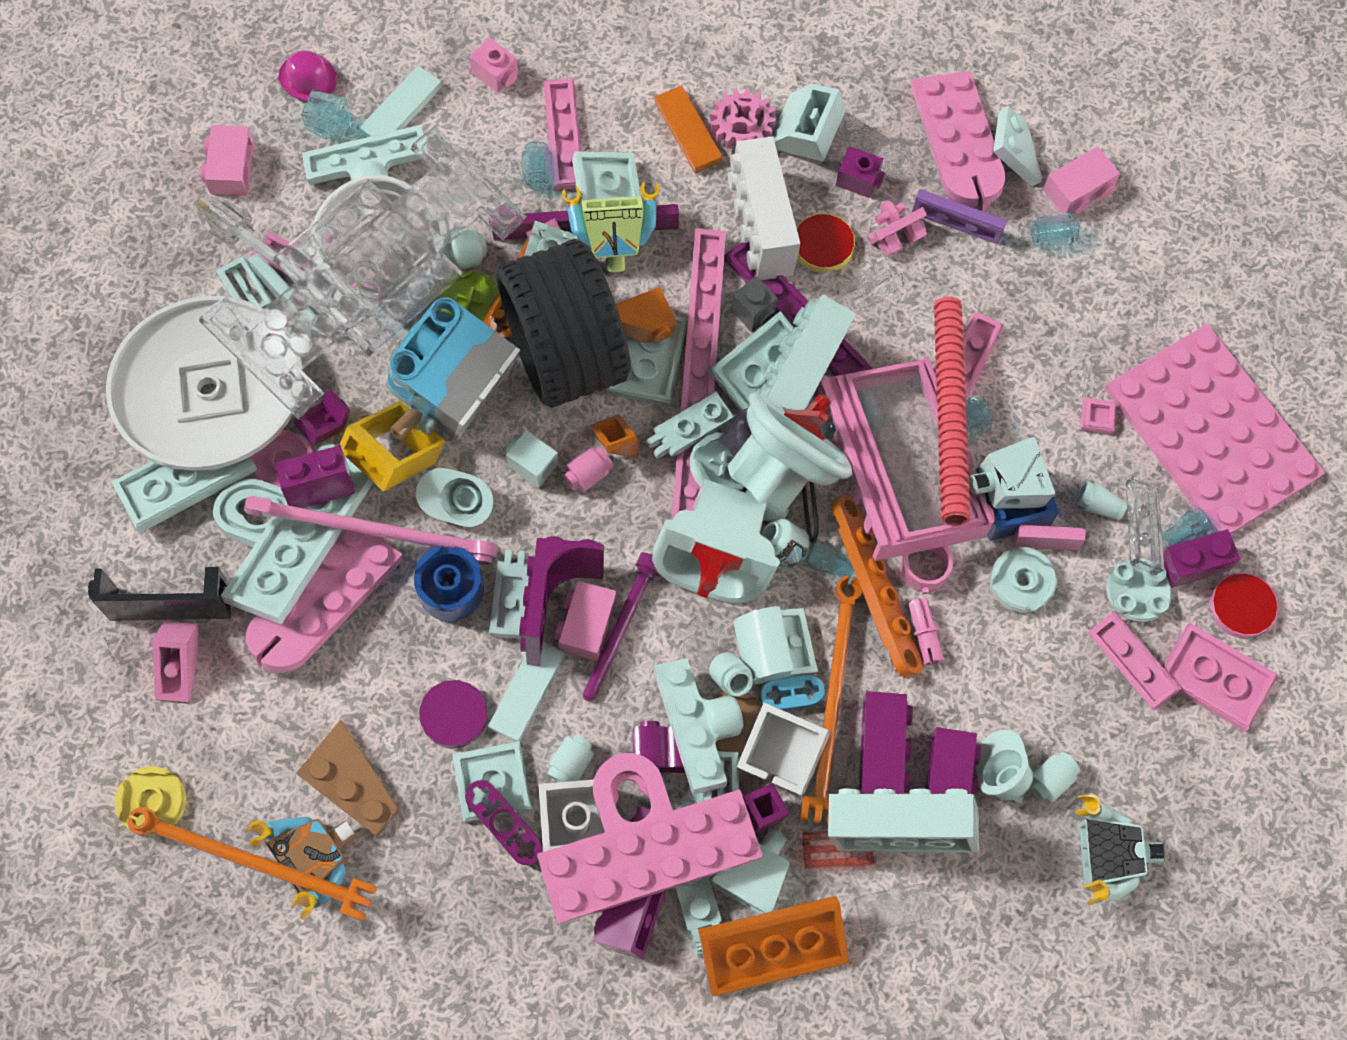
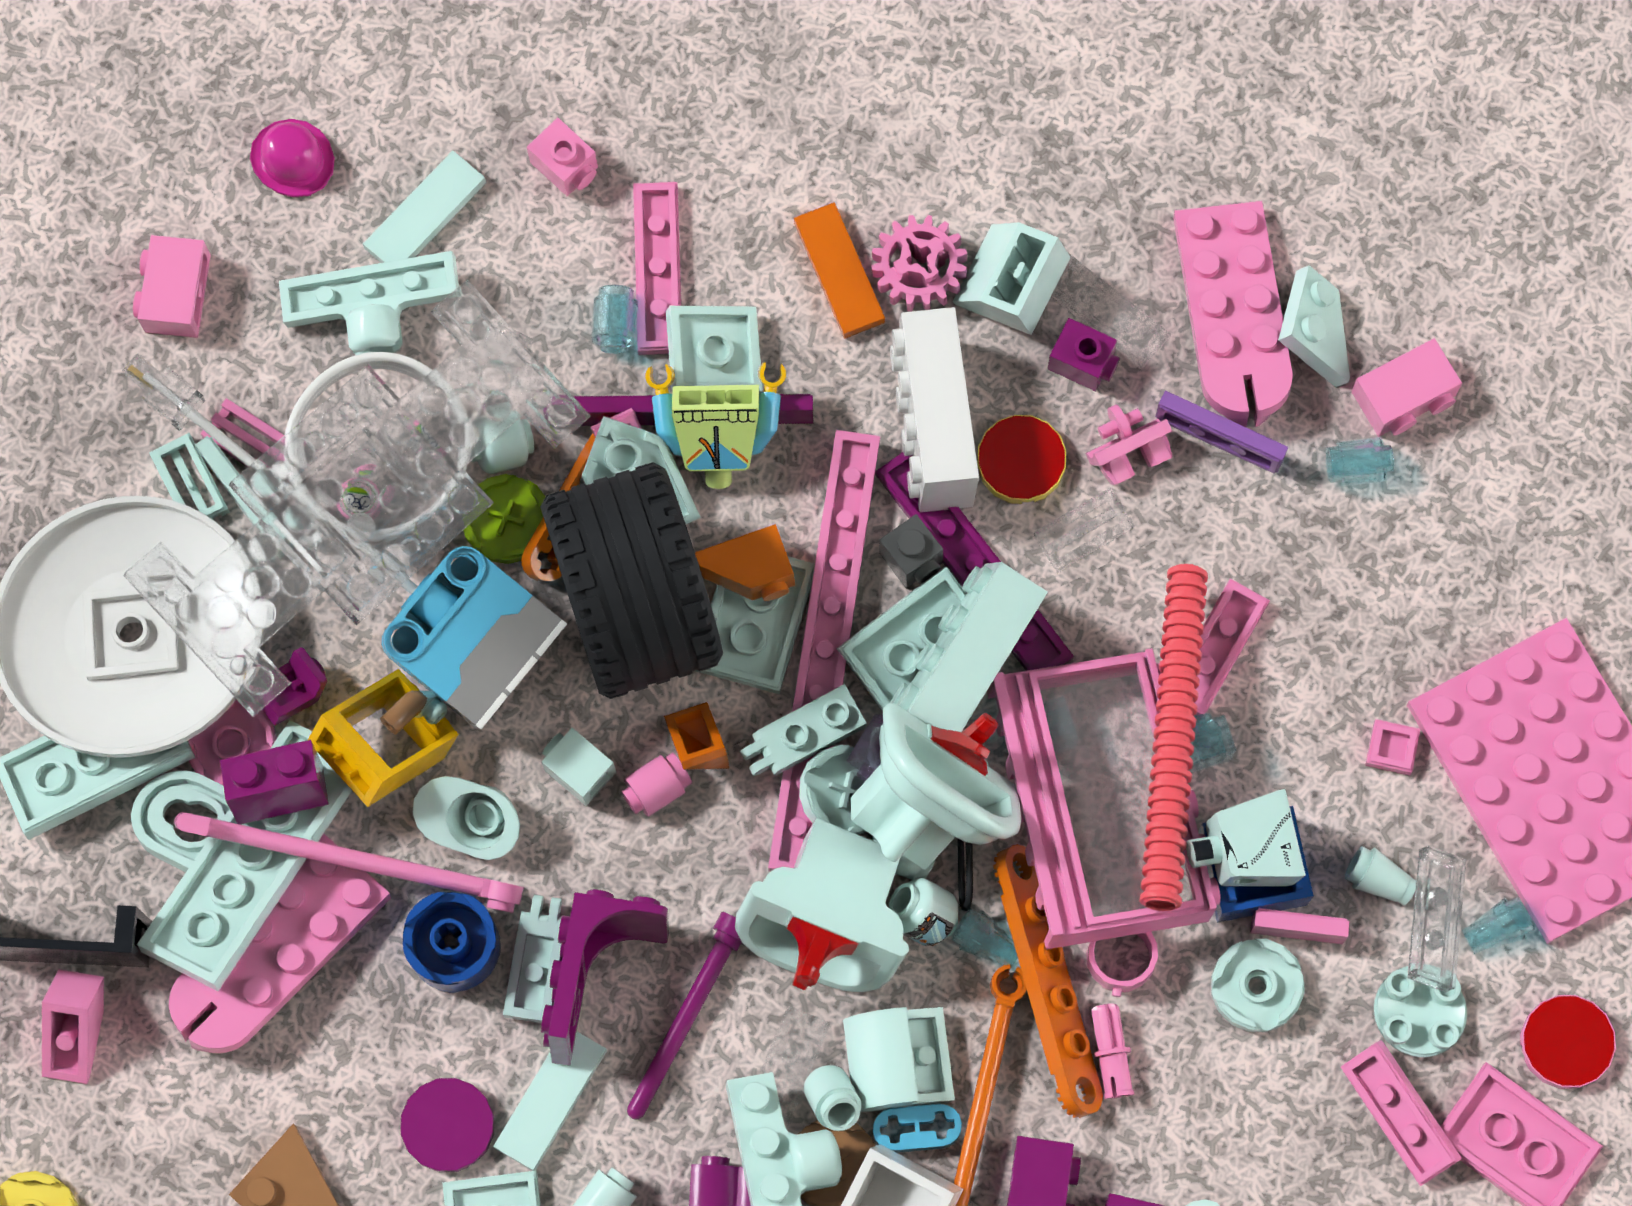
camera: 10 degrees right, 5 degrees up
clear light blue brick [301,89,353,140] -> none
bright pink brick [554,581,617,662] -> none
magenta brick [1157,529,1241,588] -> none

